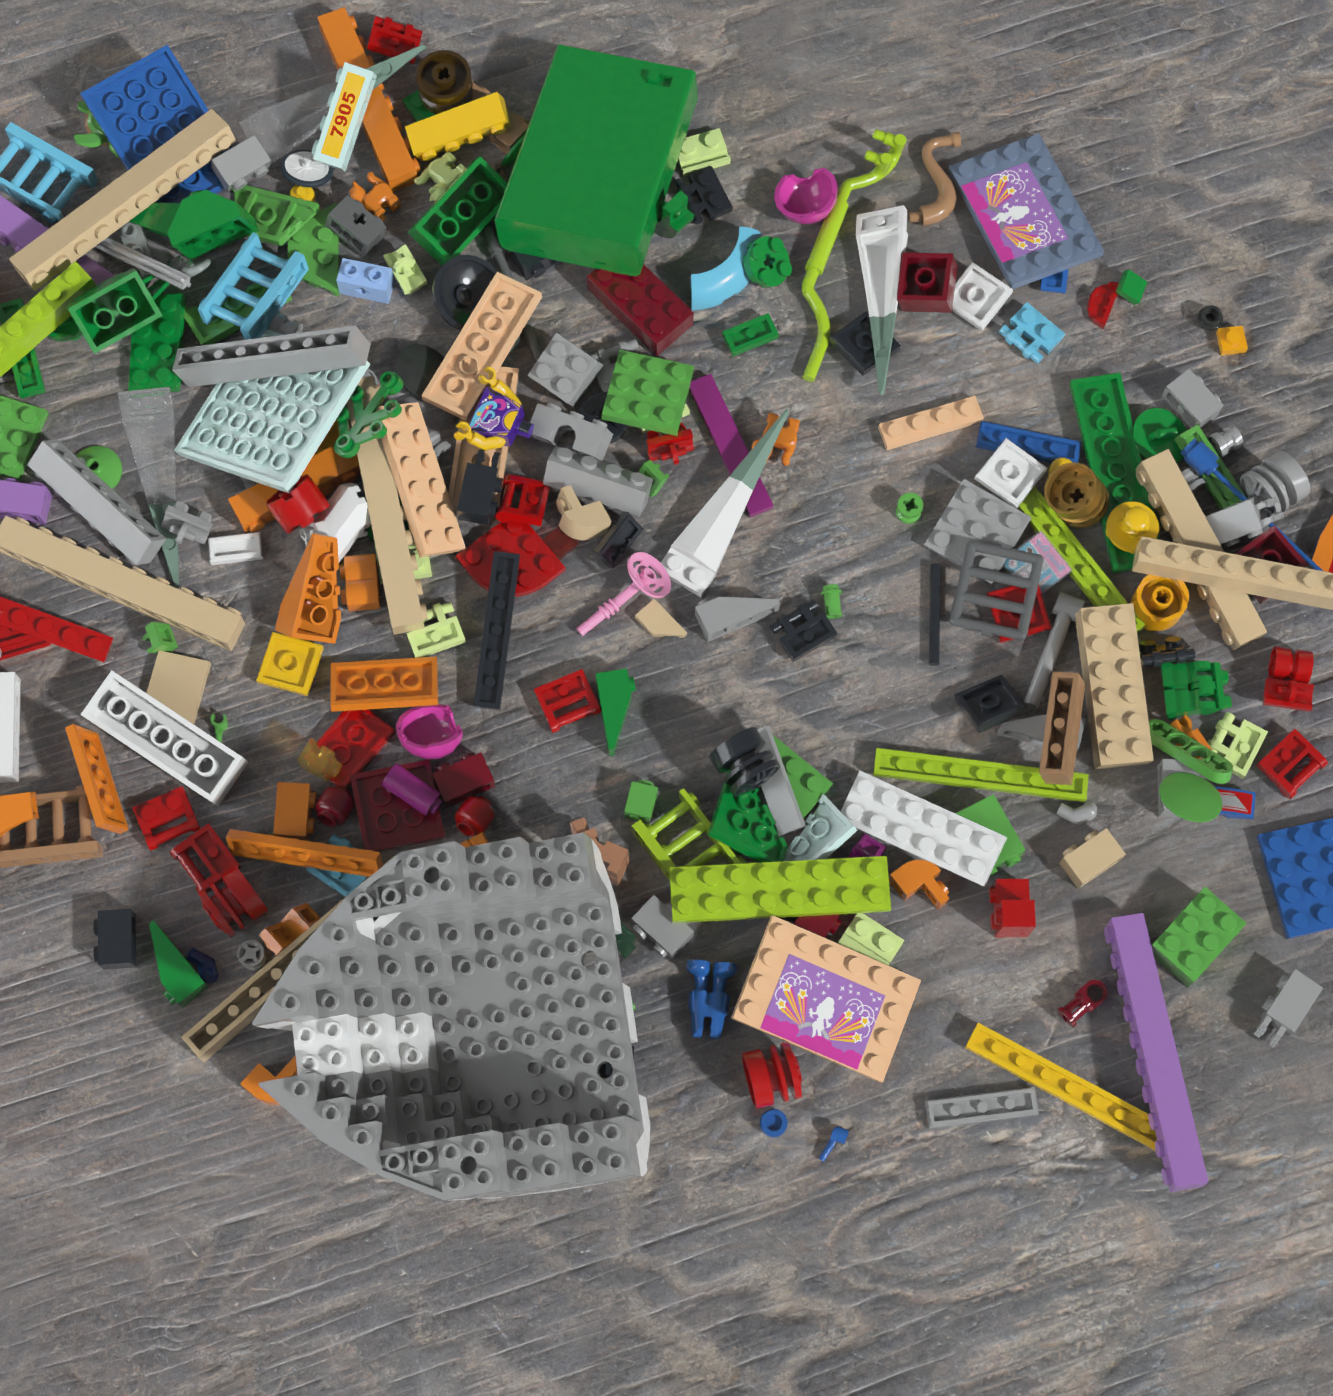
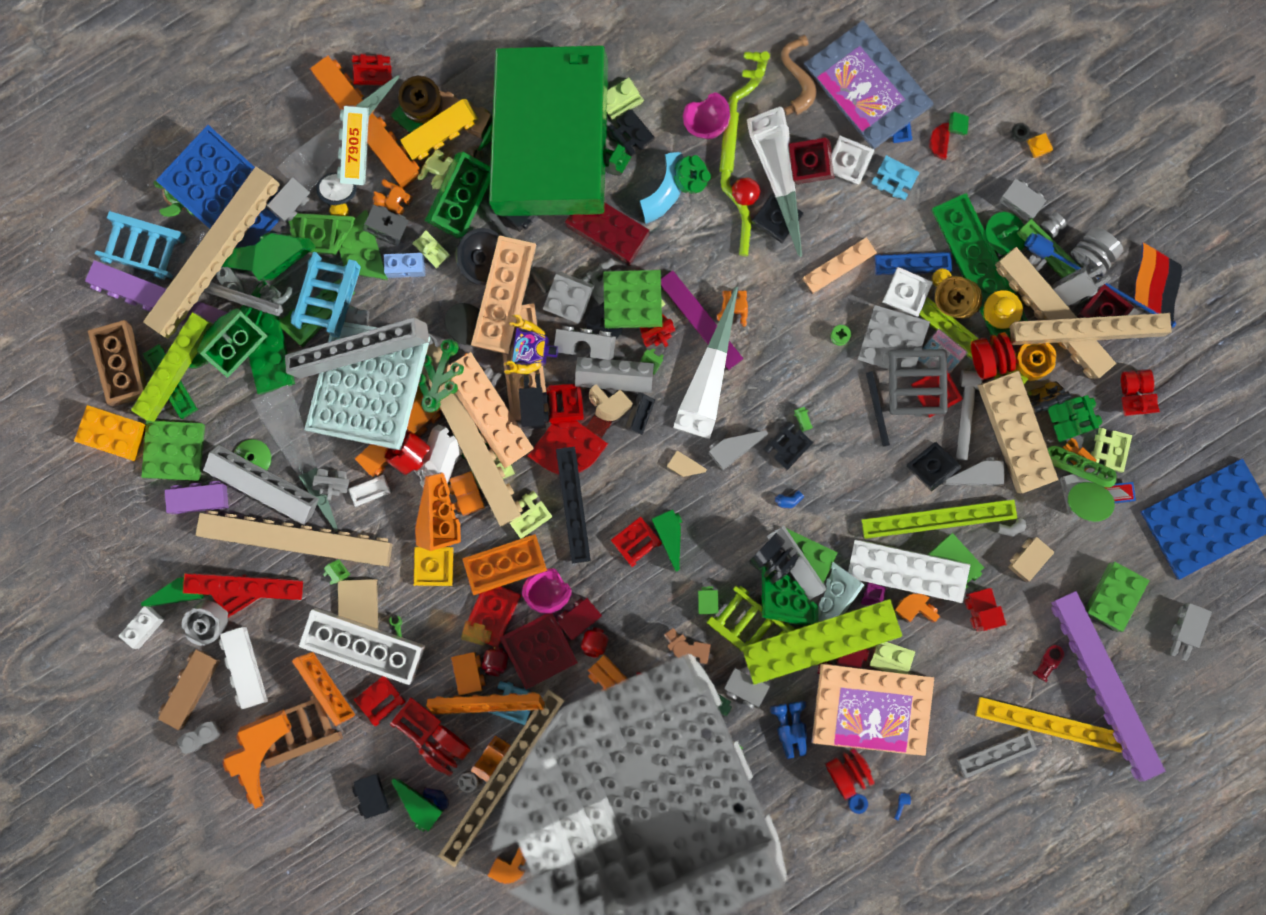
camera: 10 degrees left, 10 degrees up
magenta brick [382,764,443,816] -> none
bright pink dish [576,552,671,636] -> none
green plate [722,313,779,357] -> none
medium nougat brick [1039,672,1085,785] -> none
red plate [1256,729,1328,799] -> none
none -> red hair [732,177,760,206]
none -> blue arm [775,490,804,509]
none -> red wheel [970,332,1016,380]

